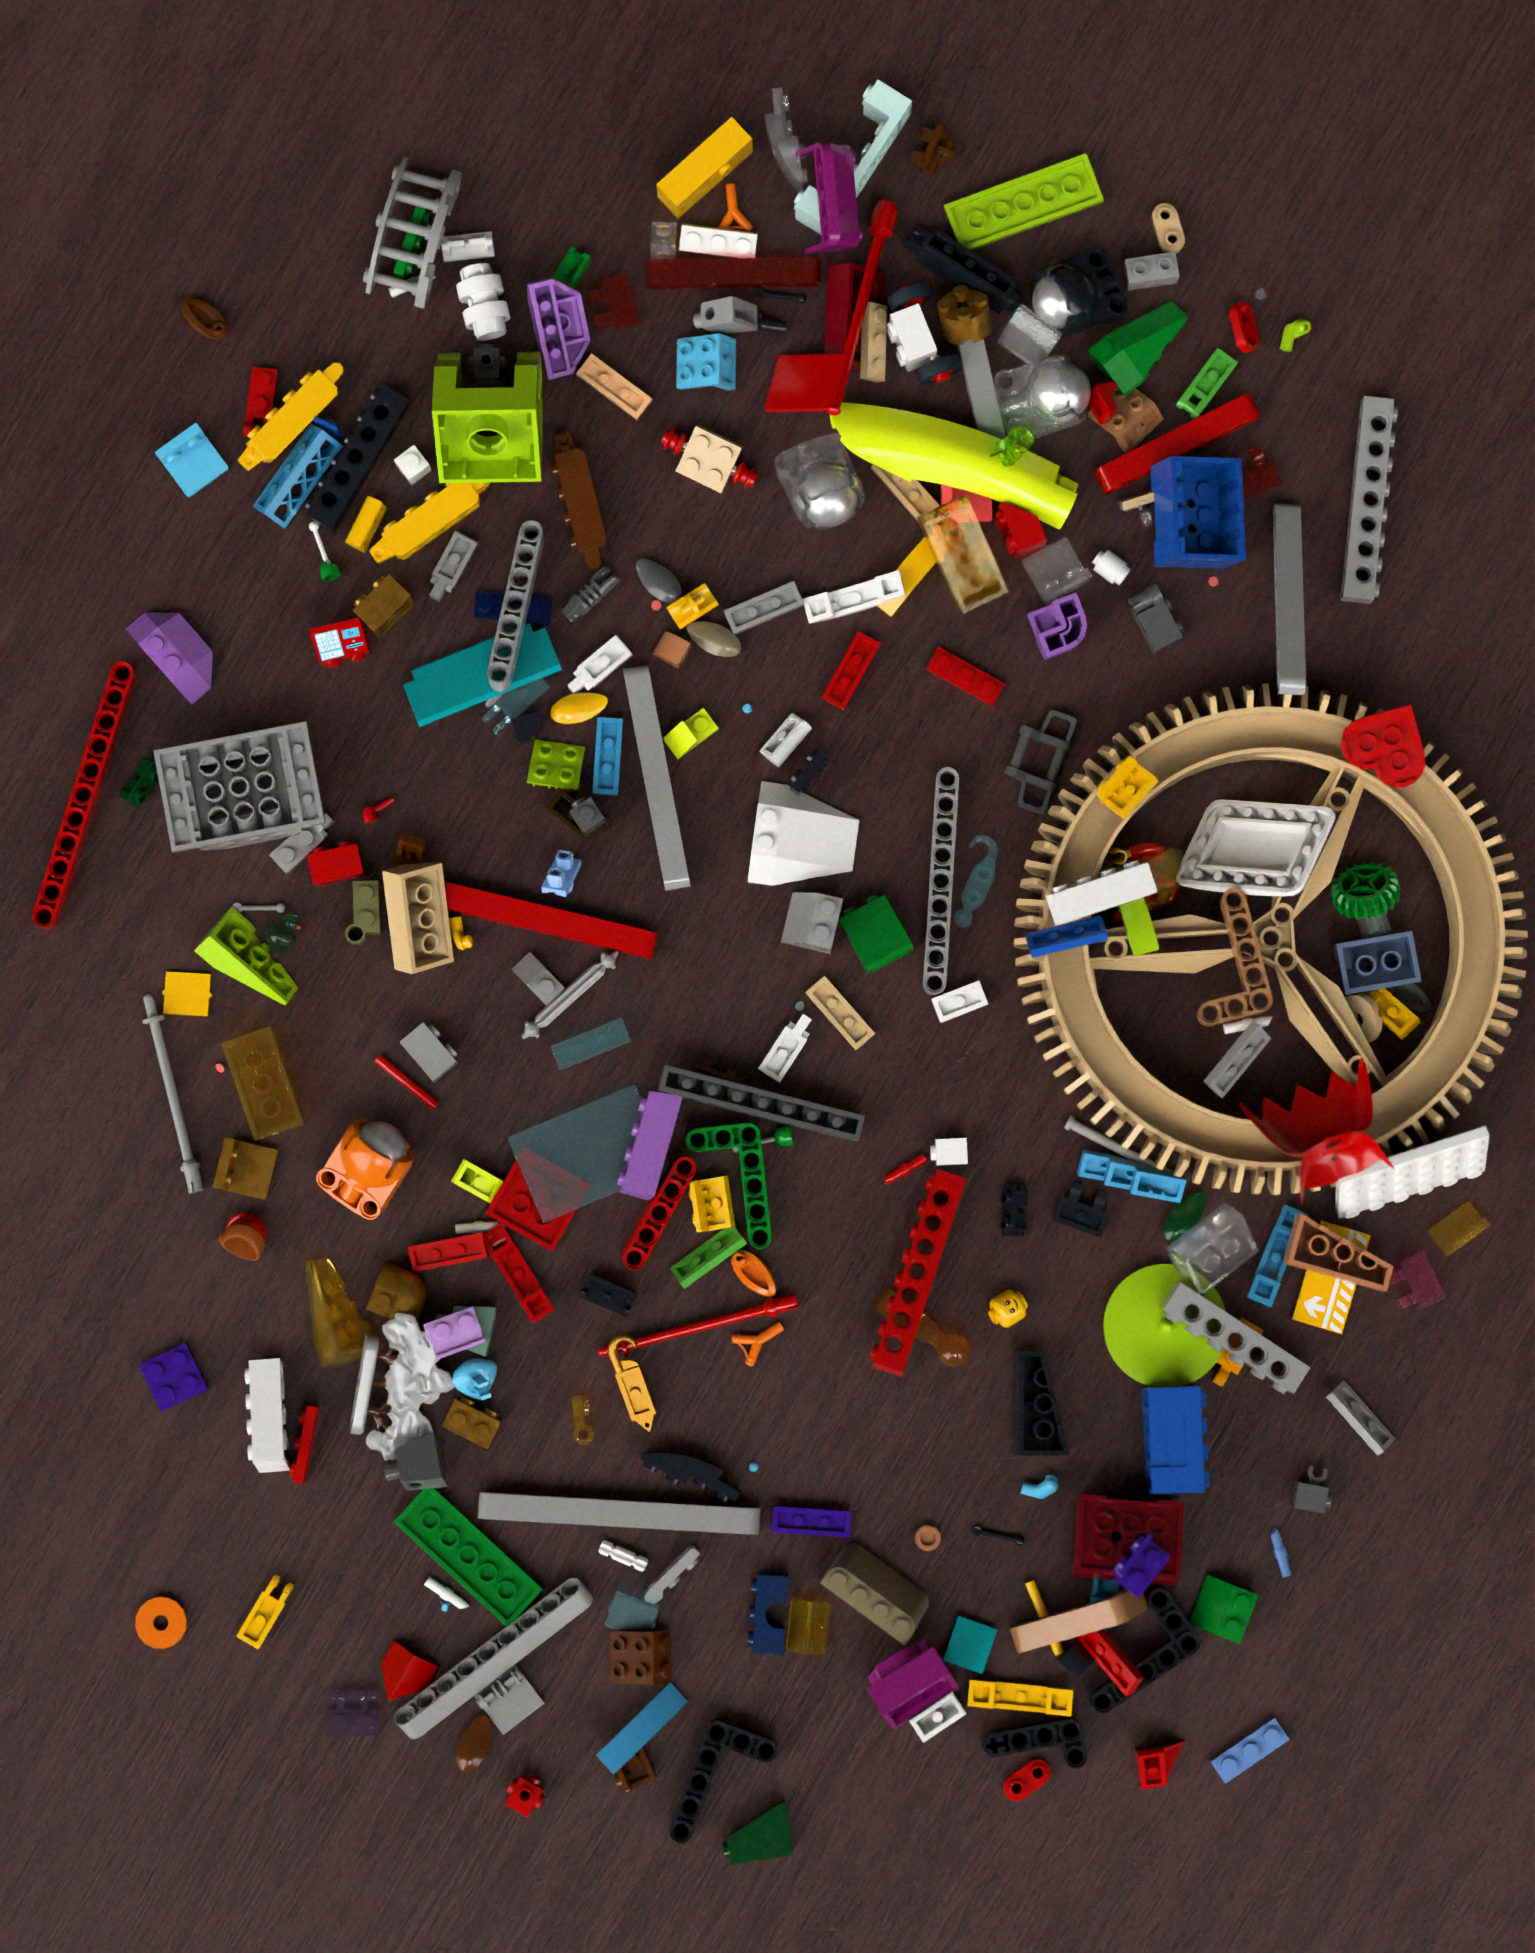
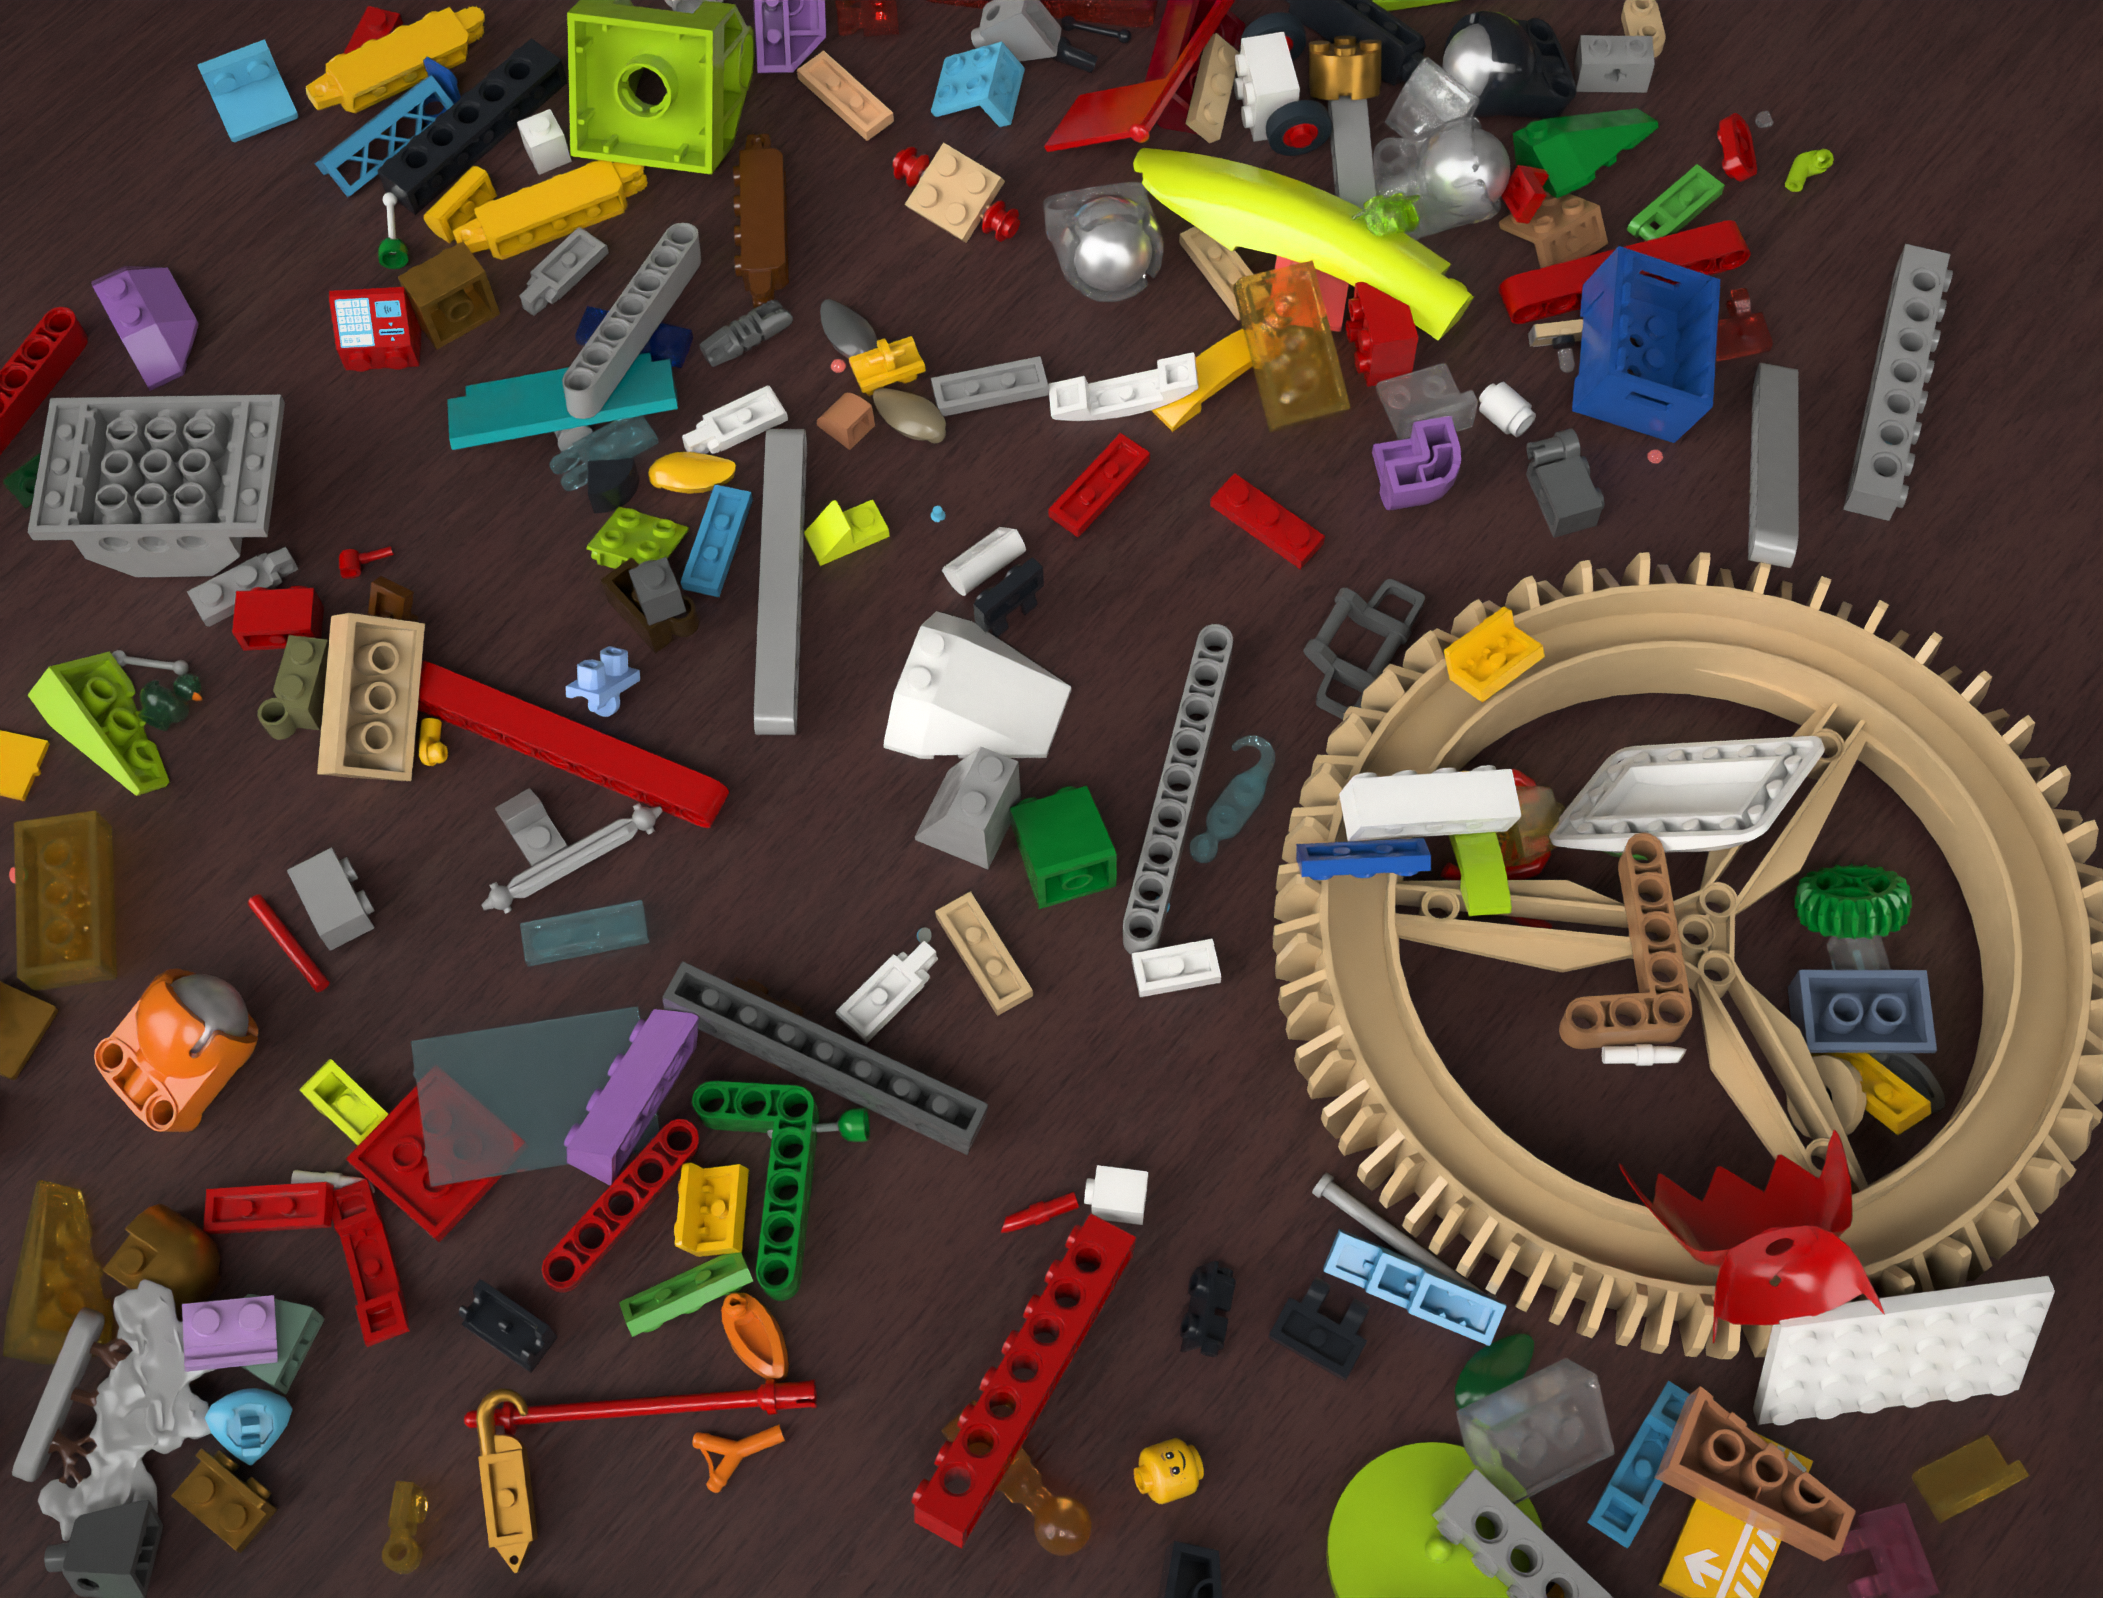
camera: 10 degrees right, 20 degrees down
light grey plate [1204,1021,1271,1098] -> none
red plate [1341,704,1425,788] -> none

